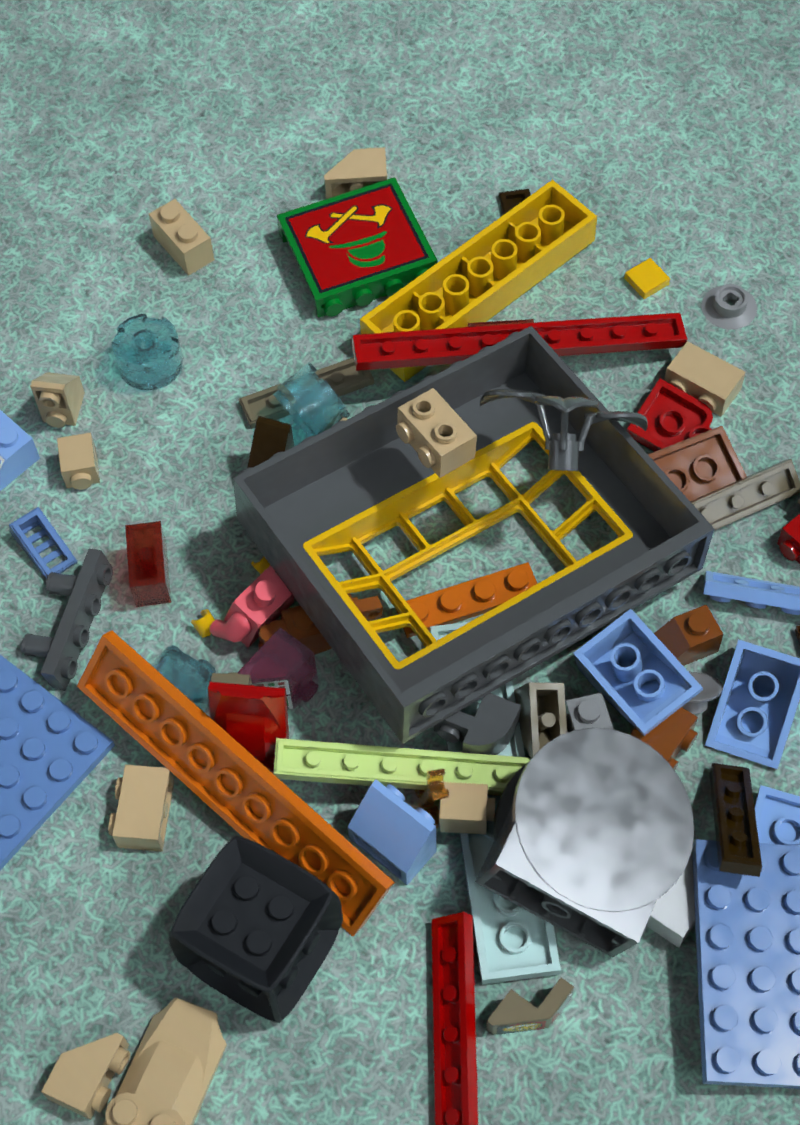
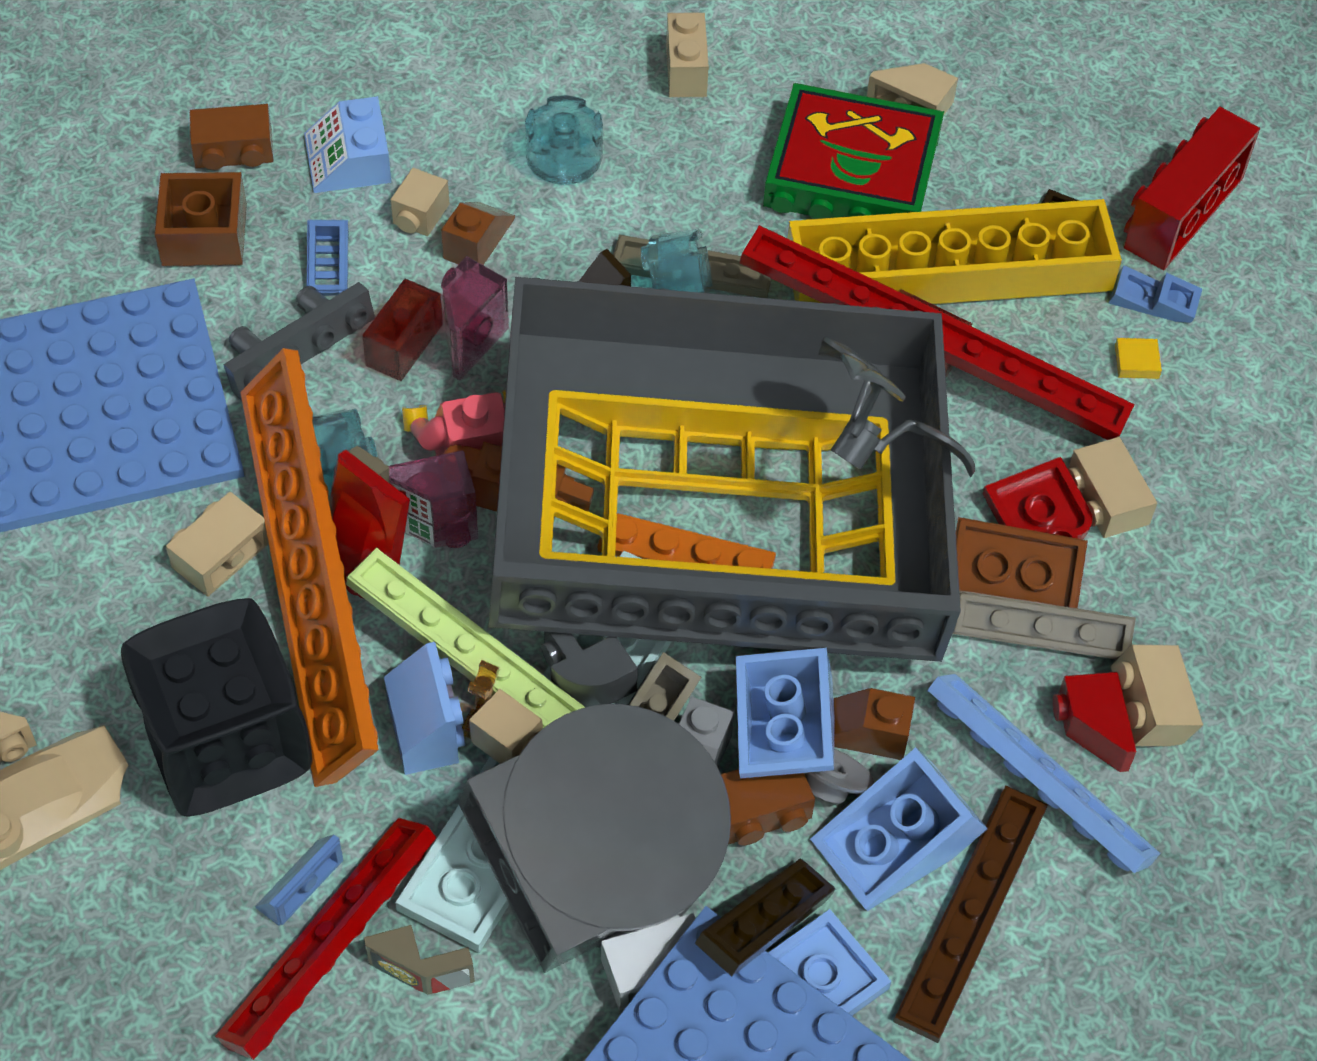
camera: 30 degrees right, 5 degrees down
tan slope [30,372,85,428] -> none
tan brick [396,388,477,478] -> none
light grey piece [702,284,757,330] -> none
none -> medium blue slope [255,835,343,926]
none -> dark orange slope [441,202,515,273]
none -> clear pink slope [441,256,509,381]
none -> medium blue slope [1108,265,1202,323]
none -> red brick [1124,106,1260,271]

